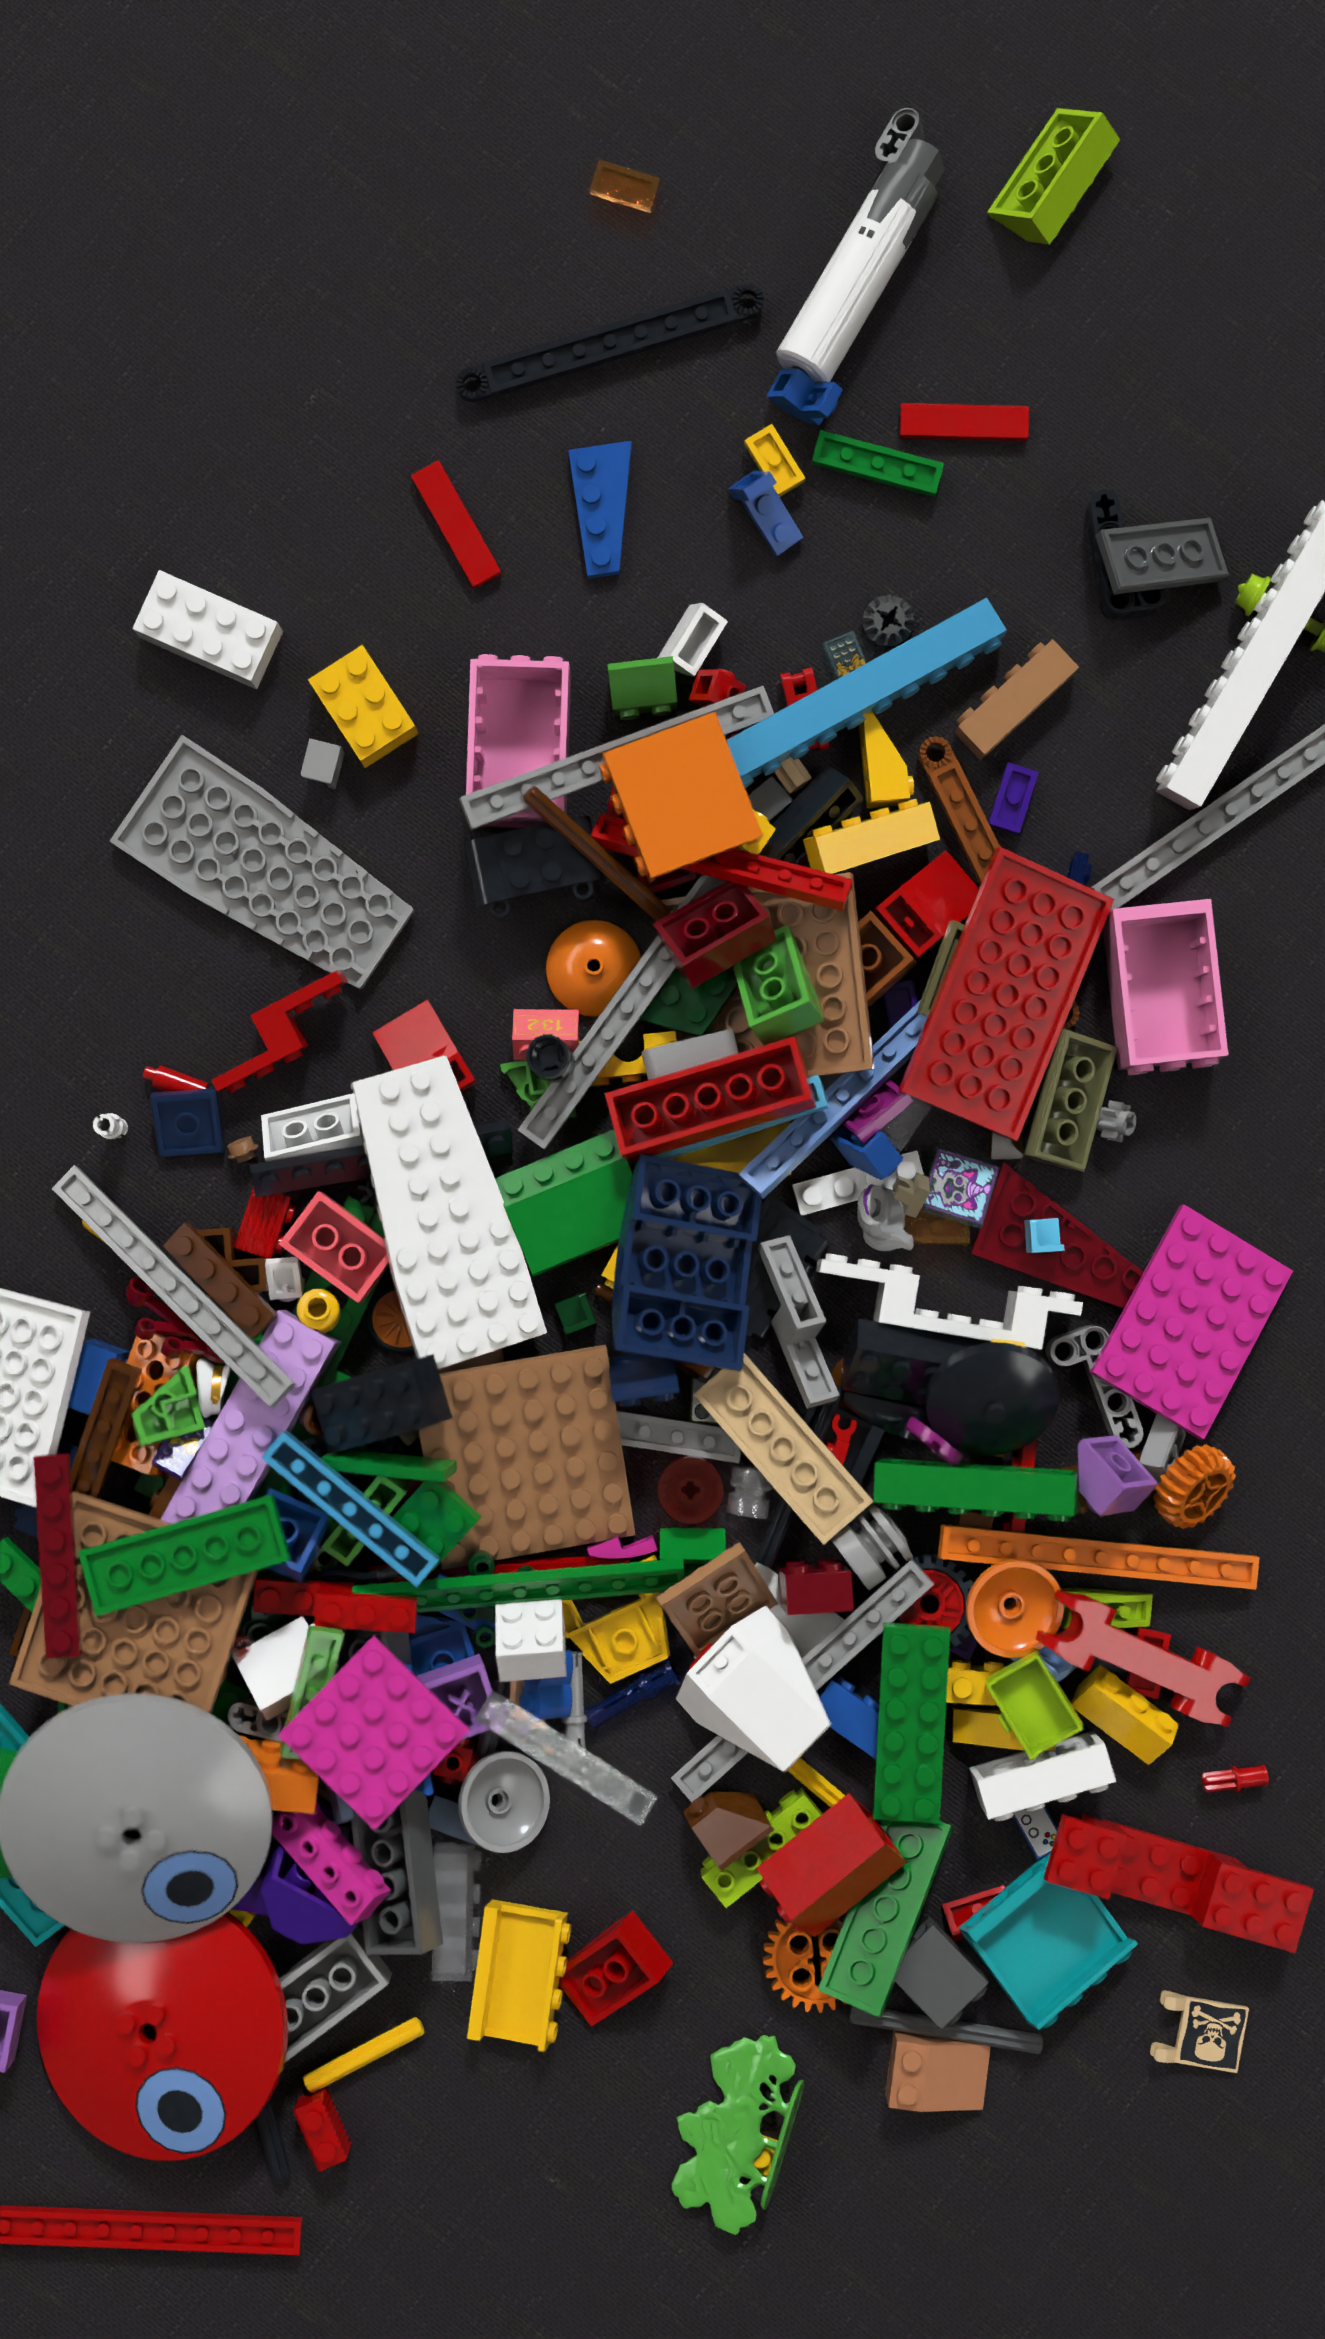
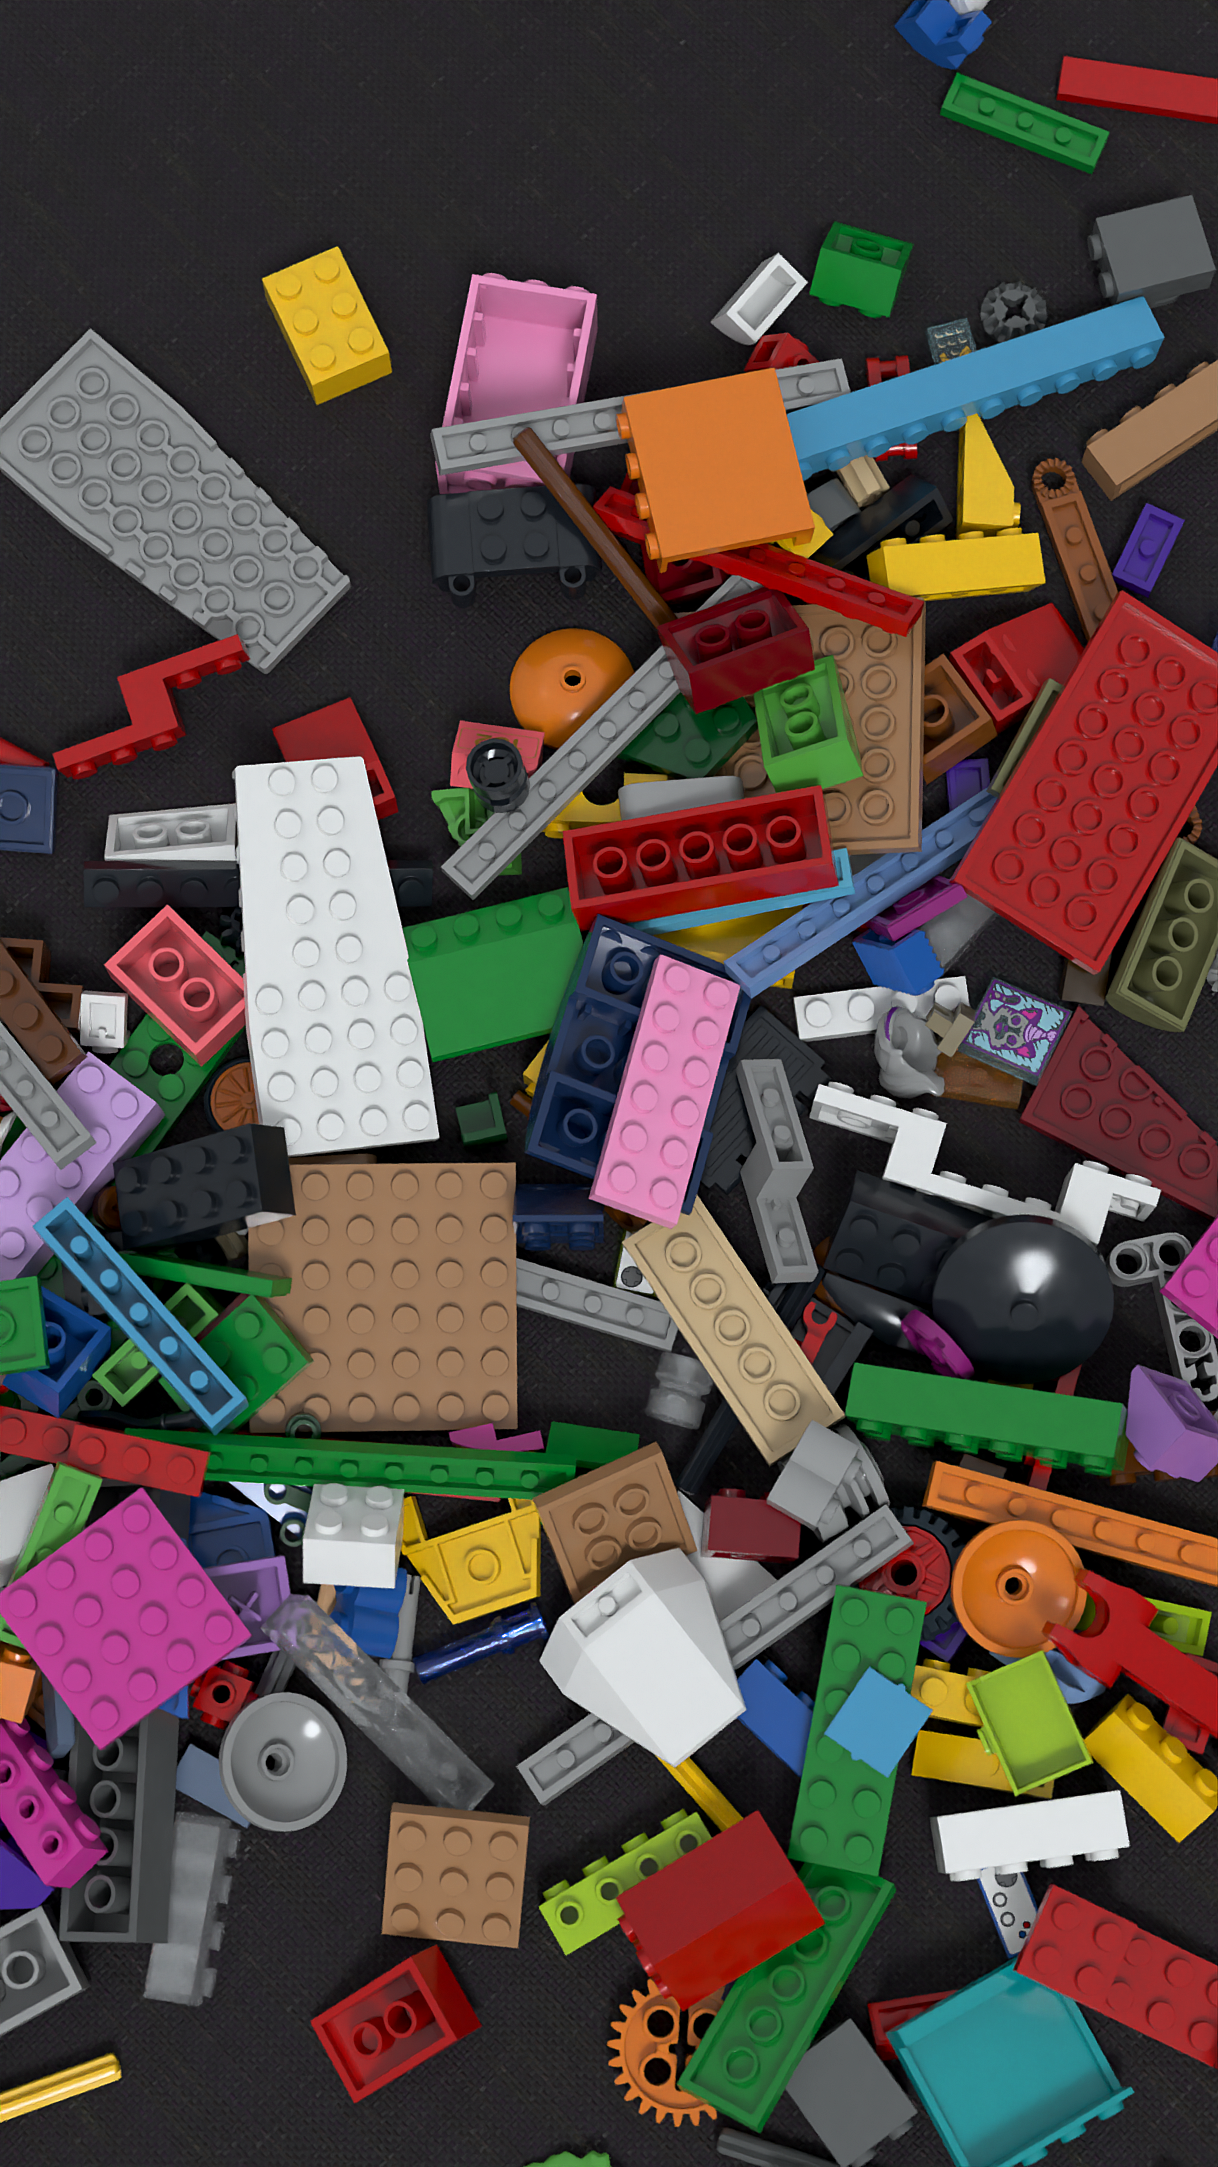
camera: 15 degrees right, 10 degrees down
white brick [132,570,283,689] -> none
medium nougat plate [227,1136,258,1163] -> none
red brick [234,1186,297,1259] -> none
yellow head [297,1288,341,1333] -> none
light grey panel [301,738,345,789] -> none
red tile [411,460,502,589] -> none
yellow panel [467,1899,571,2052] -> none
blue wing [568,441,632,579] -> none
bright green slope [608,656,677,720] -> none
clear red brick [658,1455,724,1524] -> none
reddish brown slope [683,1791,774,1871] -> none
blue bracket [728,470,804,556] -> none
yellow plate [744,424,805,497] -> none
medium azure panel [1024,1218,1065,1253] -> none
none -> medium nougat plate [382,1803,530,1948]
none -> bright pink plate [589,954,741,1229]
none -> light grey brick [767,1420,863,1530]
none -> green slope [809,222,913,318]
none -> dark azure piece [824,1666,933,1778]
none -> dark grey brick [1087,195,1216,309]

